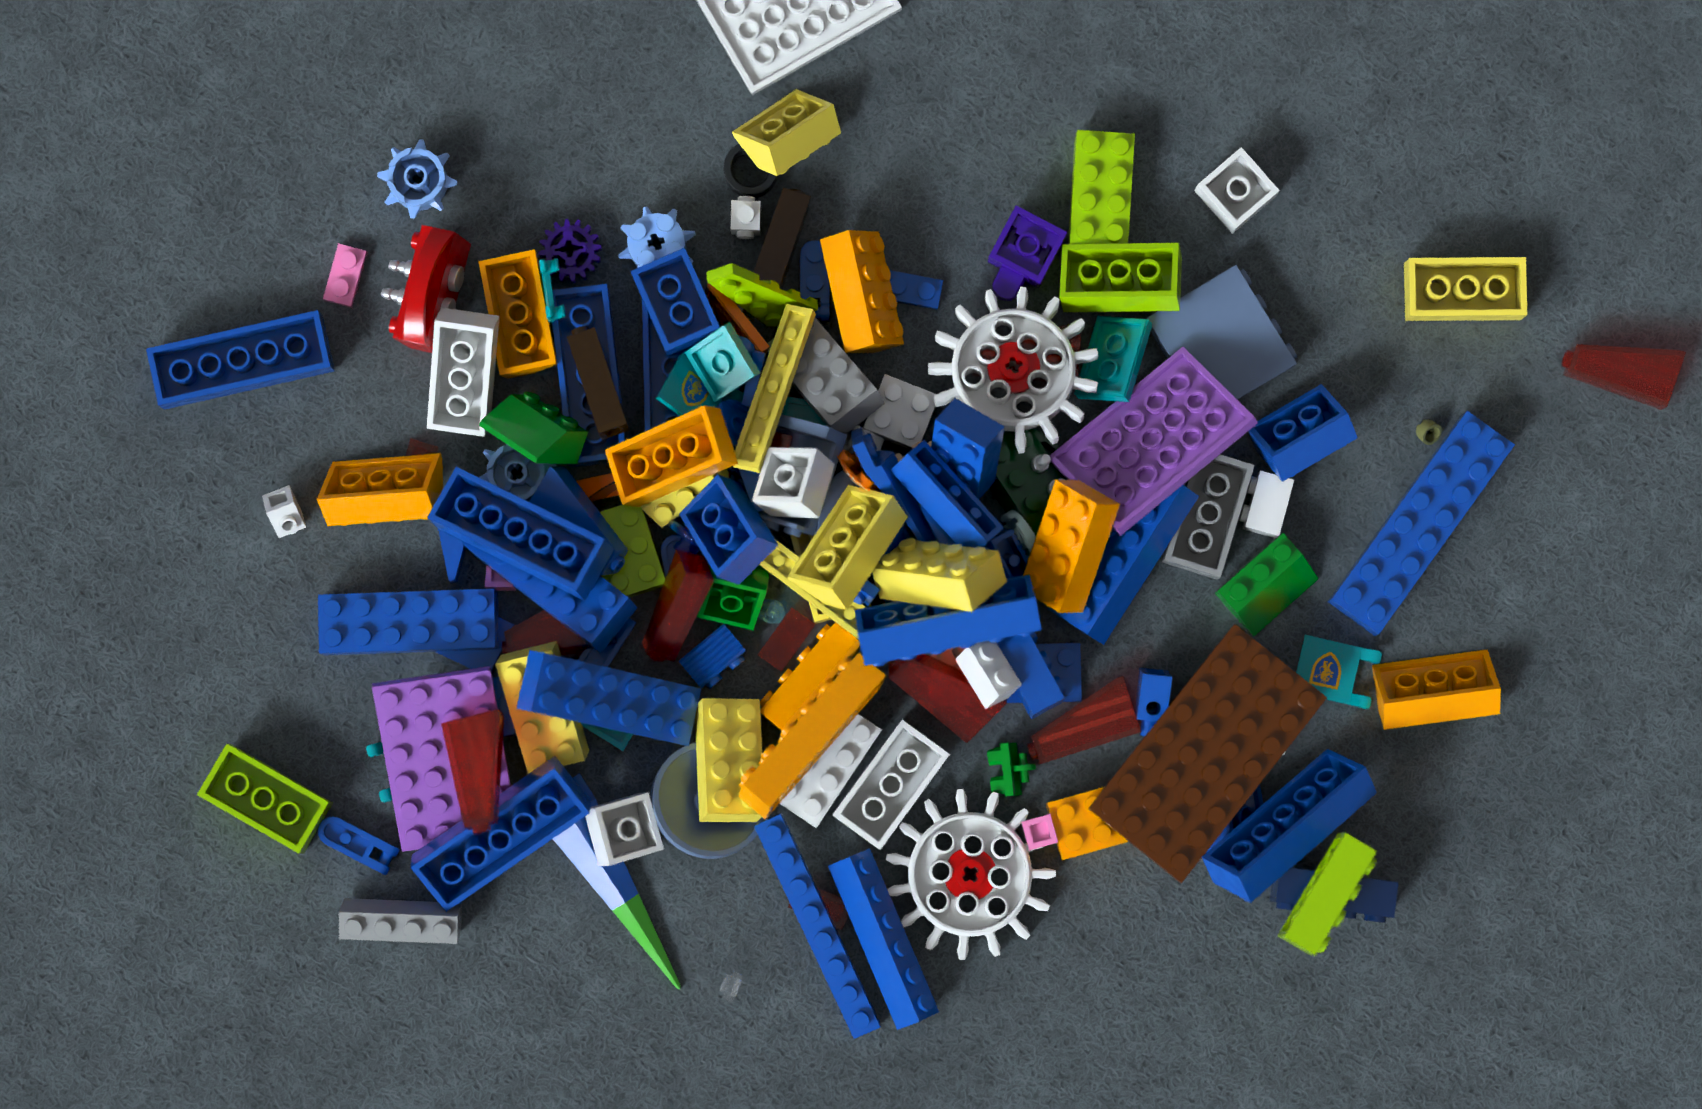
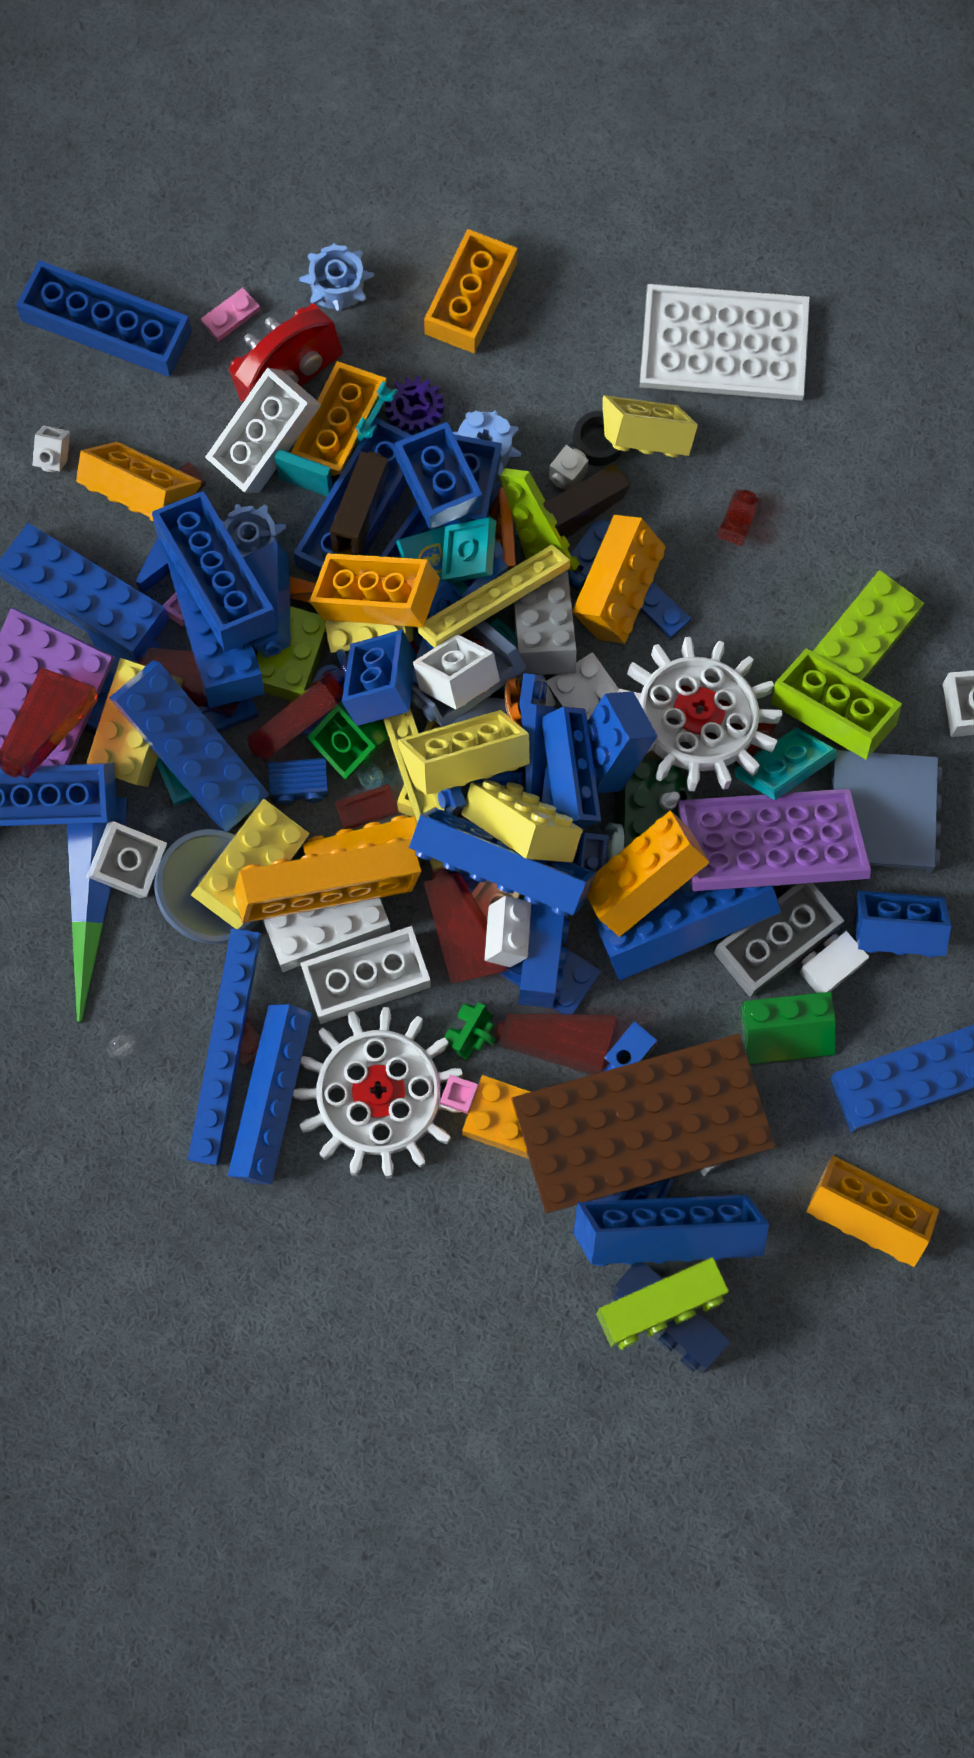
camera: 35 degrees right, 10 degrees down
green slope [479,392,588,464] -> none
dark purple brick [987,206,1067,301] -> none
teal flag [1296,635,1382,709] -> none
none -> teal tile [275,449,333,497]
none -> blue brick [395,422,482,530]
none -> light orange brick [424,229,517,354]
none -> clear red slope [716,489,762,546]

